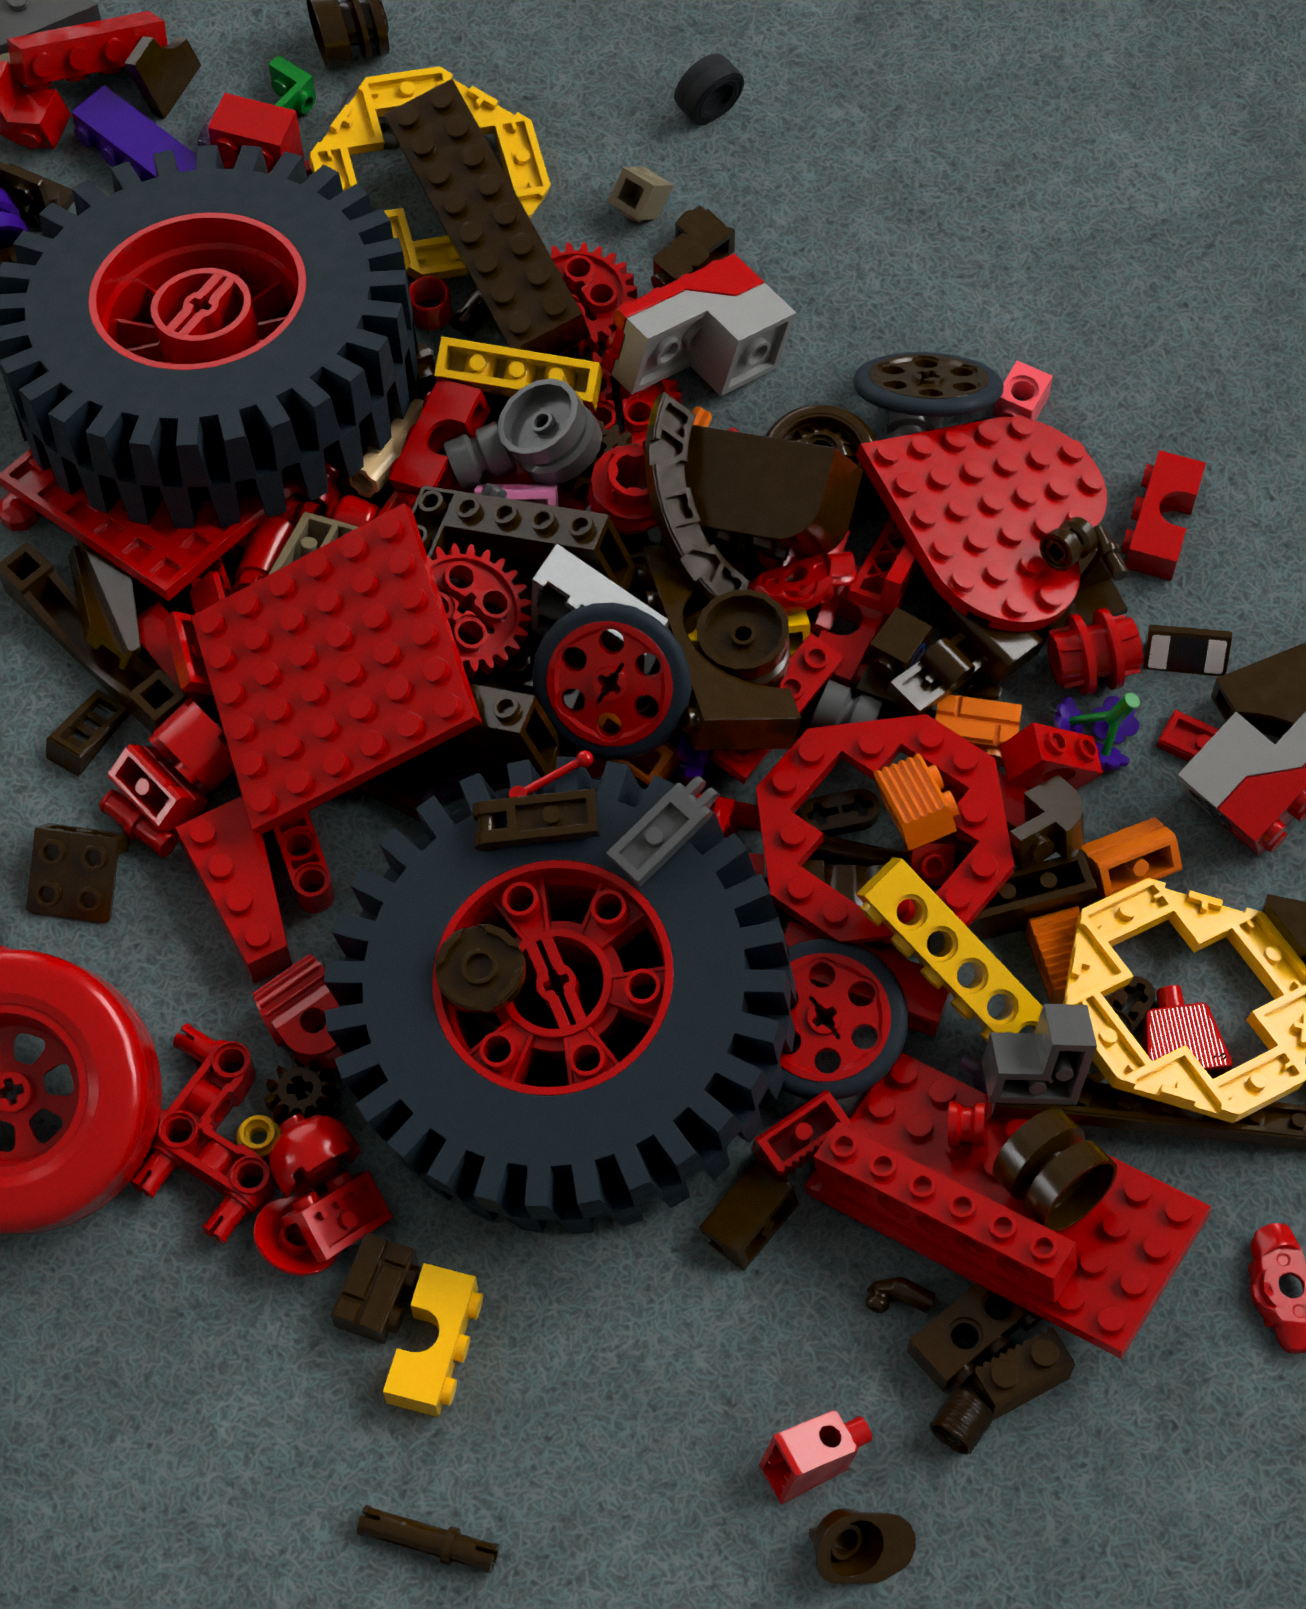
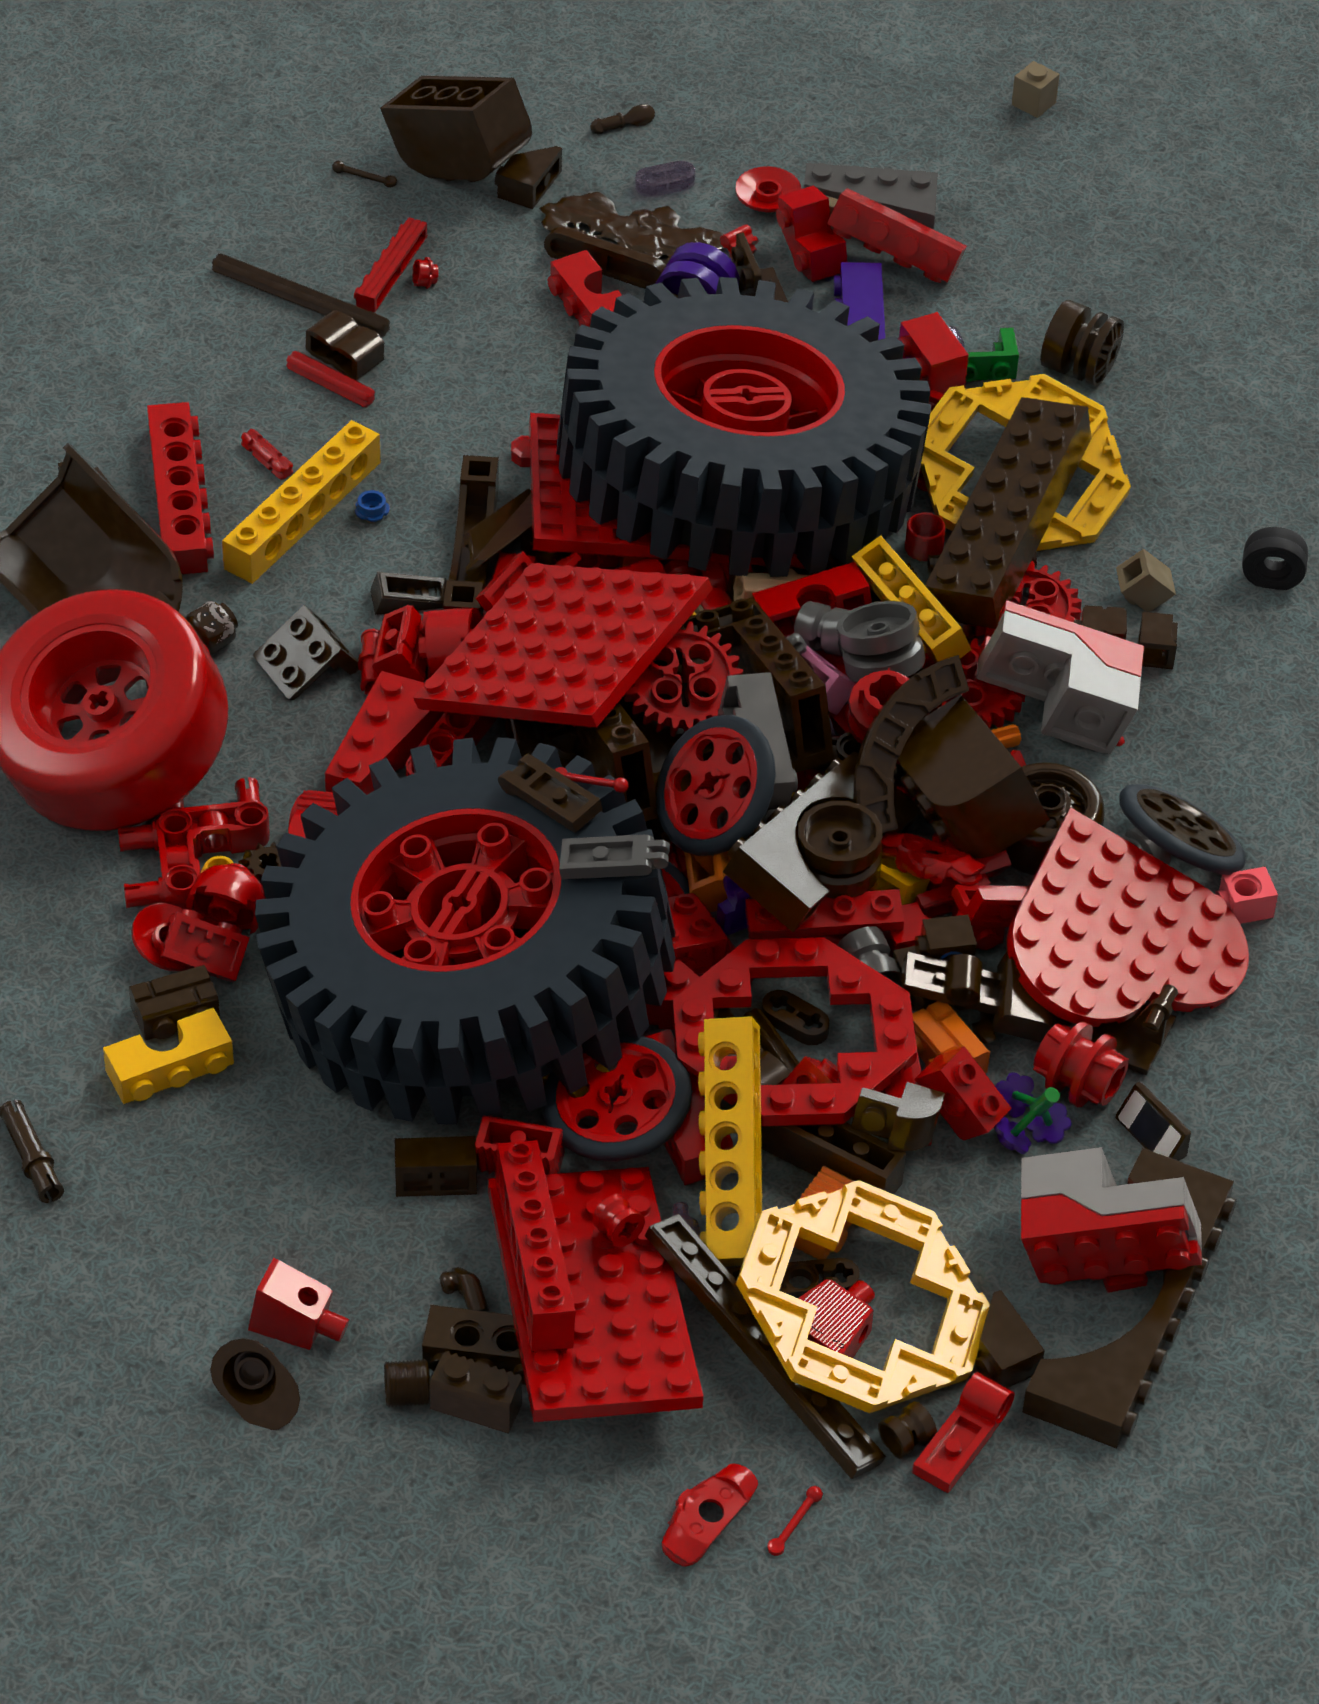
camera: 45 degrees right, 15 degrees down
dark brown tile [124,36,201,119] -> none
dark brown tile [435,924,526,1014] -> none
orange brick [873,753,959,851] -> none
dark grey brick [981,1004,1097,1105] -> none
dark brown wheel [992,1108,1118,1232] -> none
dark brown wheel [1039,517,1098,571] -> none
orange brick [1080,817,1183,899] -> none
red arch [1121,450,1206,581] -> none

